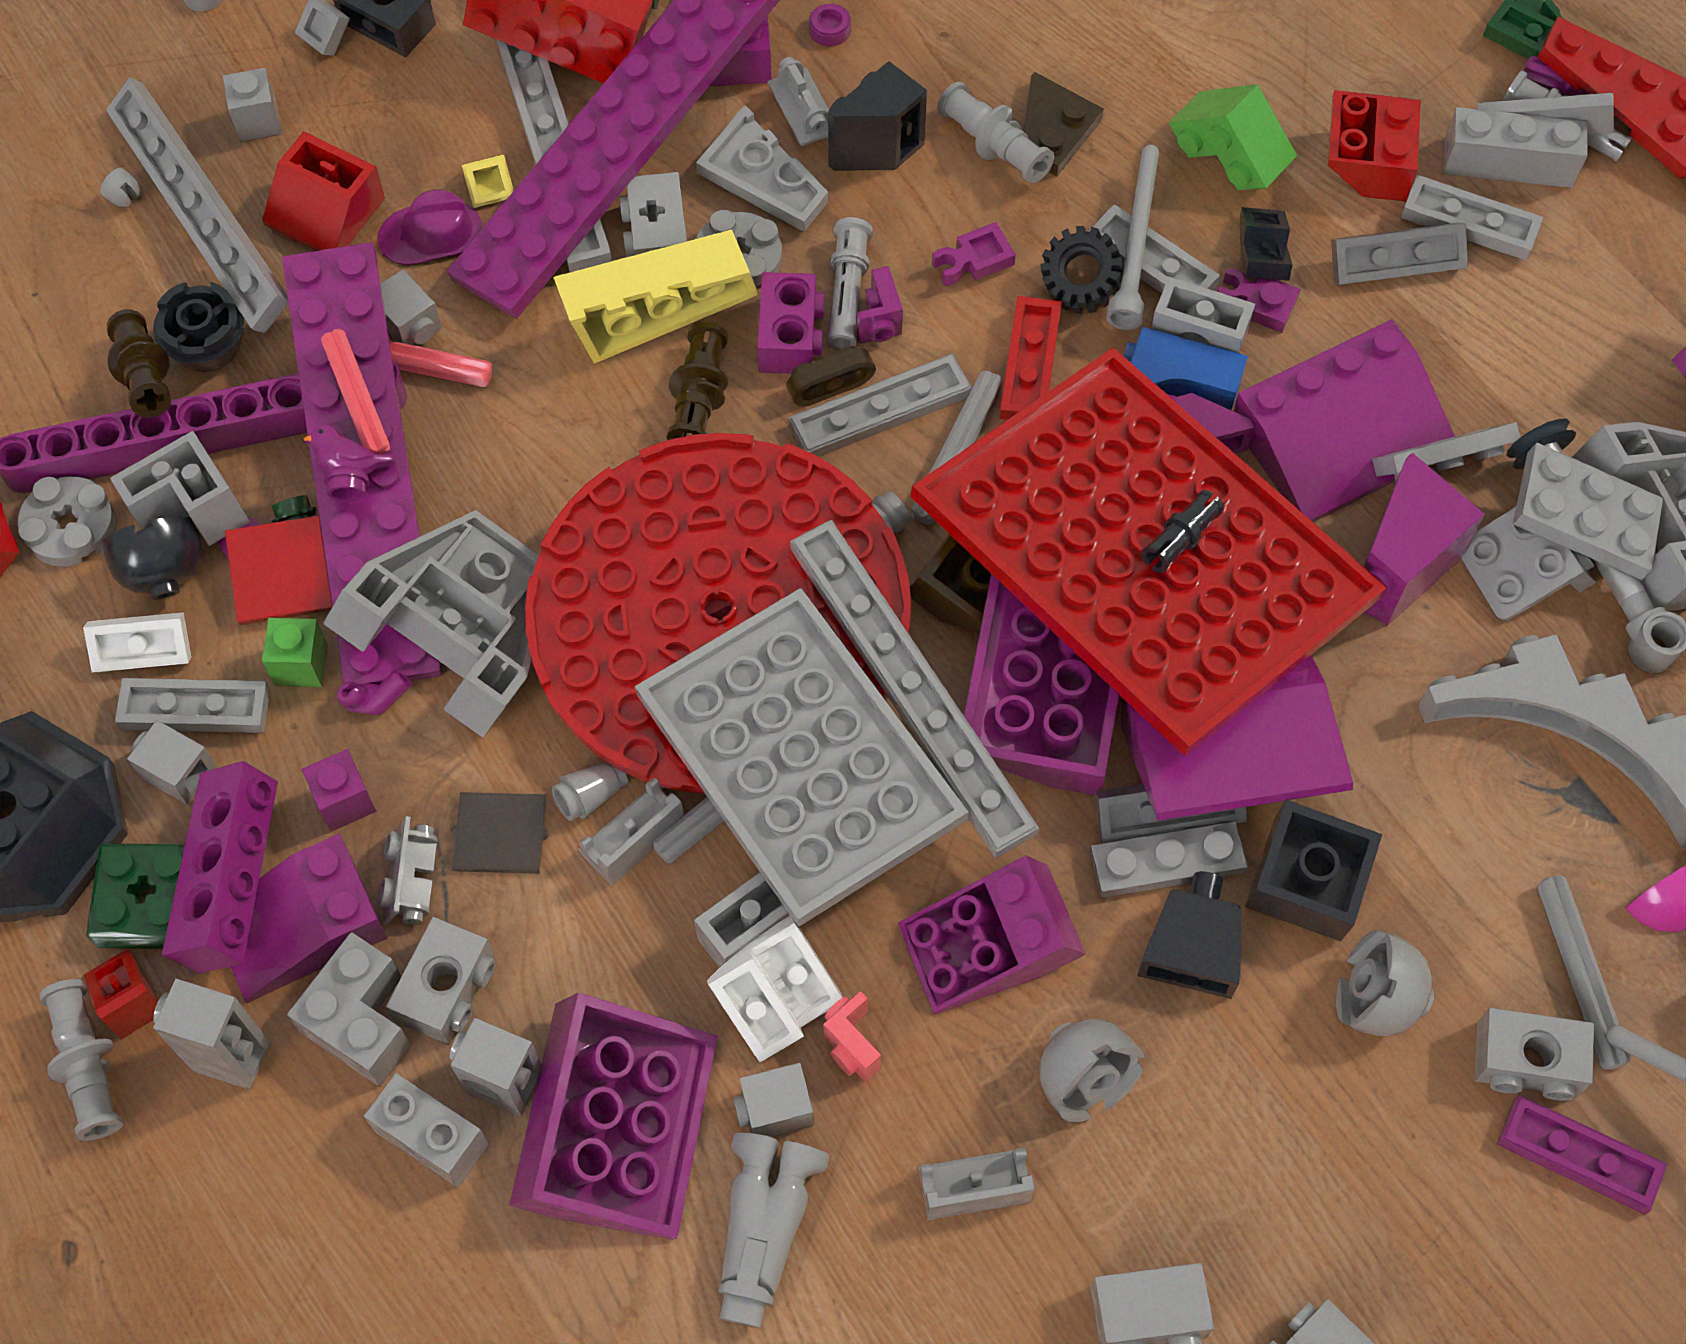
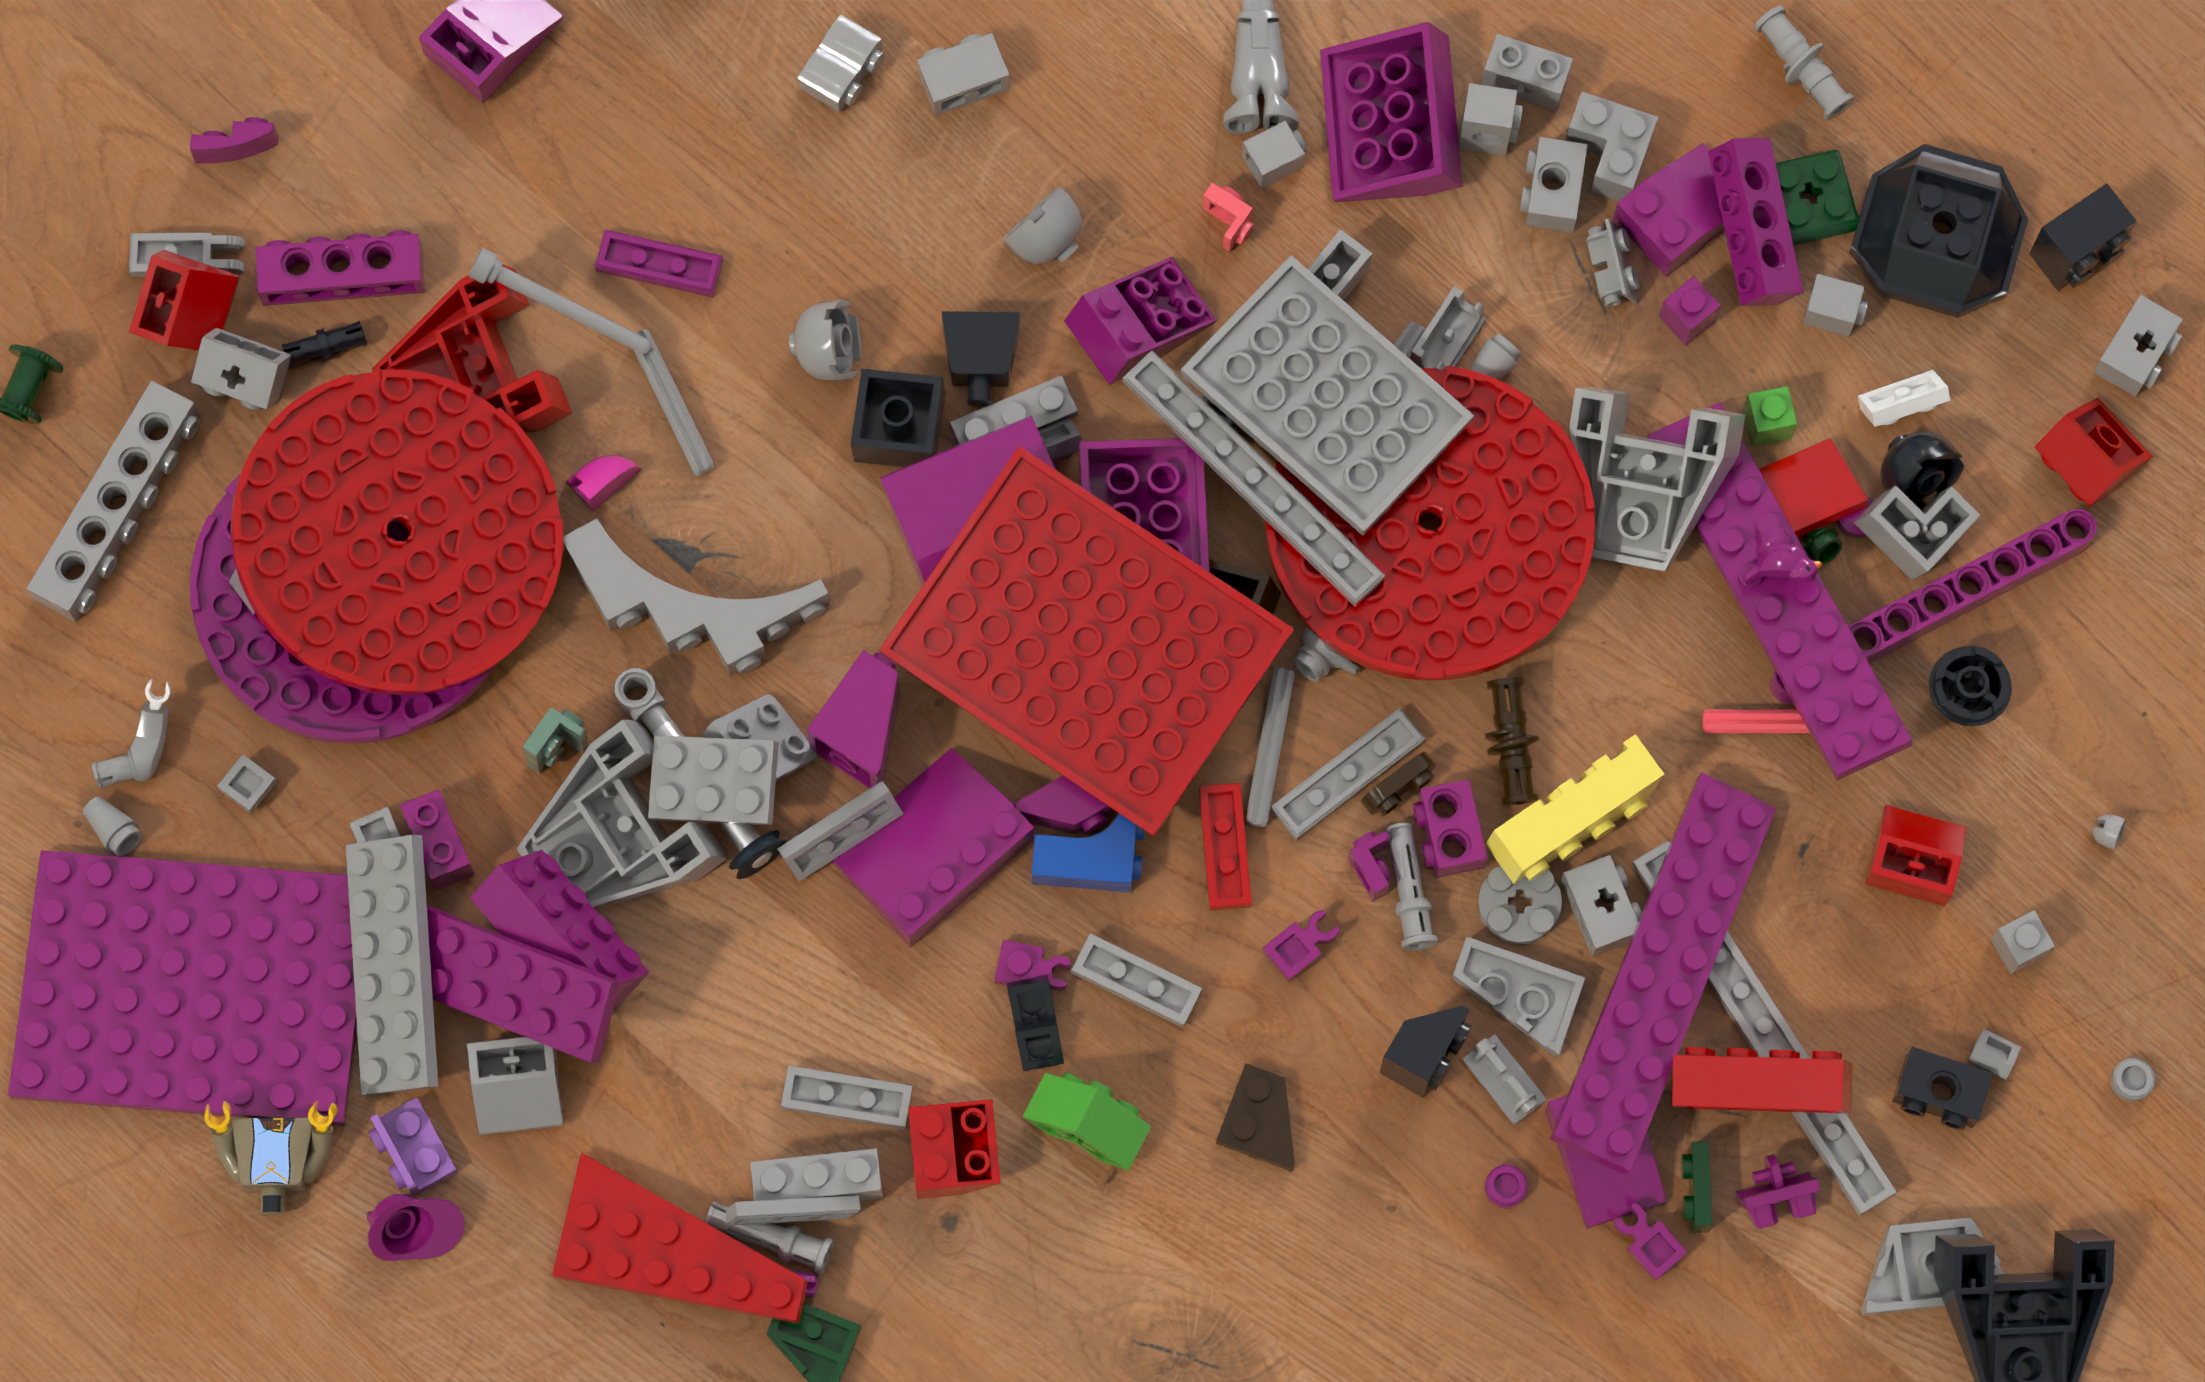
camera: 165 degrees right, 10 degrees up
light grey plate [18,476,117,567] -> none
red slope [84,948,159,1039] -> none
light grey plate [106,77,288,333] -> none
dark brown piece [106,309,171,418] -> none
light grey plate [115,678,270,733] -> none
light grey brick [153,978,270,1090] -> none
coral axle [321,329,390,455] -> none
magenta arm [337,669,412,715] -> none
magenta piece [378,189,482,265] -> none
light grey brick [381,269,442,346] -> none
clear smoke piece [451,792,548,874] -> none
light yellow slope [462,155,514,208] -> none
white slope [707,916,843,1062] -> none
light grey hinge [918,1147,1035,1220] -> none
light grey piece [937,82,1054,183] -> none
black tyre [1041,226,1124,314] -> none
light grey piece [1106,144,1159,330] -> none
black pin [1141,490,1224,573] -> none
light grey brick [1151,277,1255,354] -> none
flat silver plate [1331,222,1468,285] -> none
light grey brick [1474,1008,1594,1101] -> none

